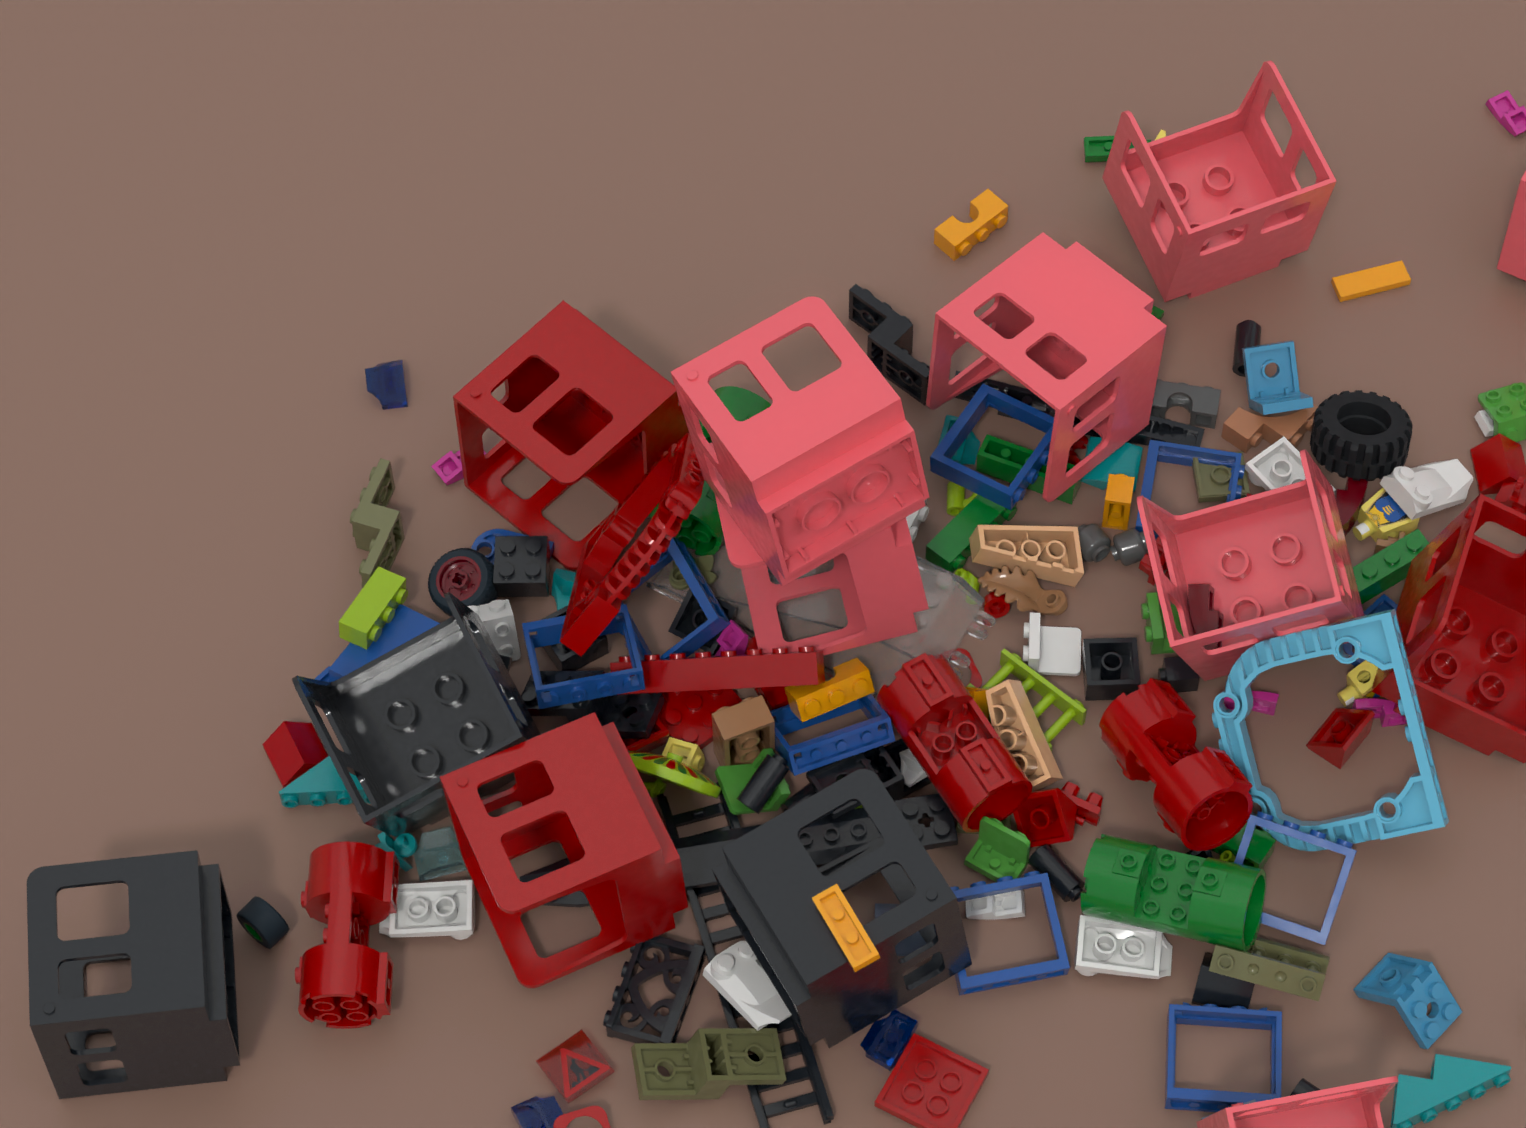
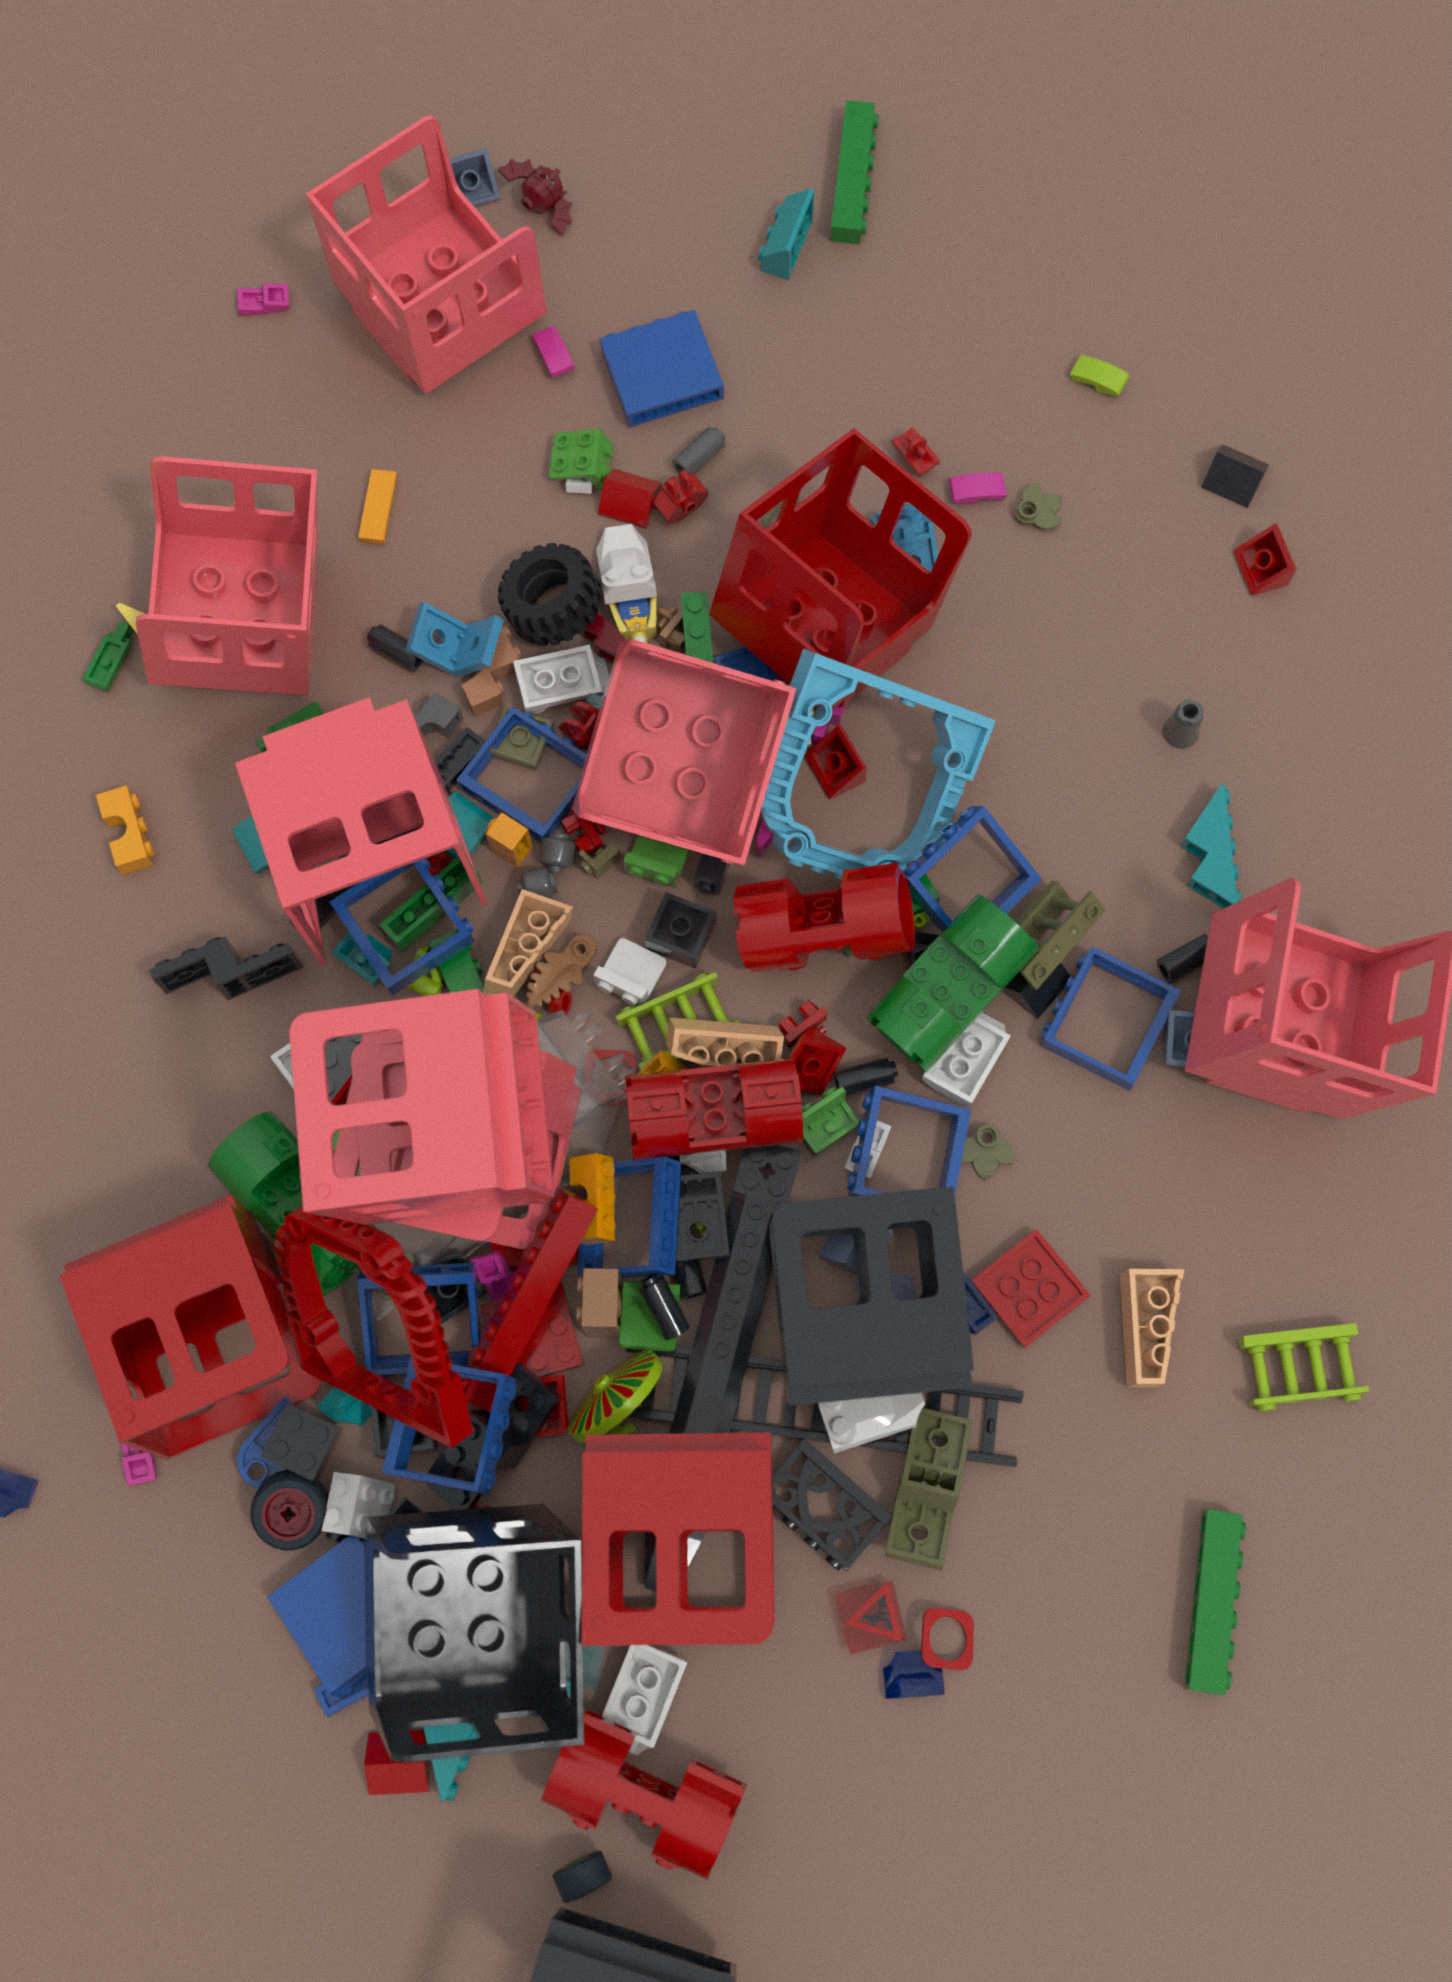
camera: 65 degrees left, 15 degrees up
lime brick [339,566,408,650] -> none
olive bracket [350,458,405,588] -> none
light yellow bracket [662,737,705,772] -> none
light orange plate [812,884,880,972] -> none
dark red slope [1188,584,1223,650] -> none
dark azure bracket [1353,953,1462,1050] -> none
none -> olive bracket [578,842,621,879]
none -> olive plate [961,1124,1013,1179]

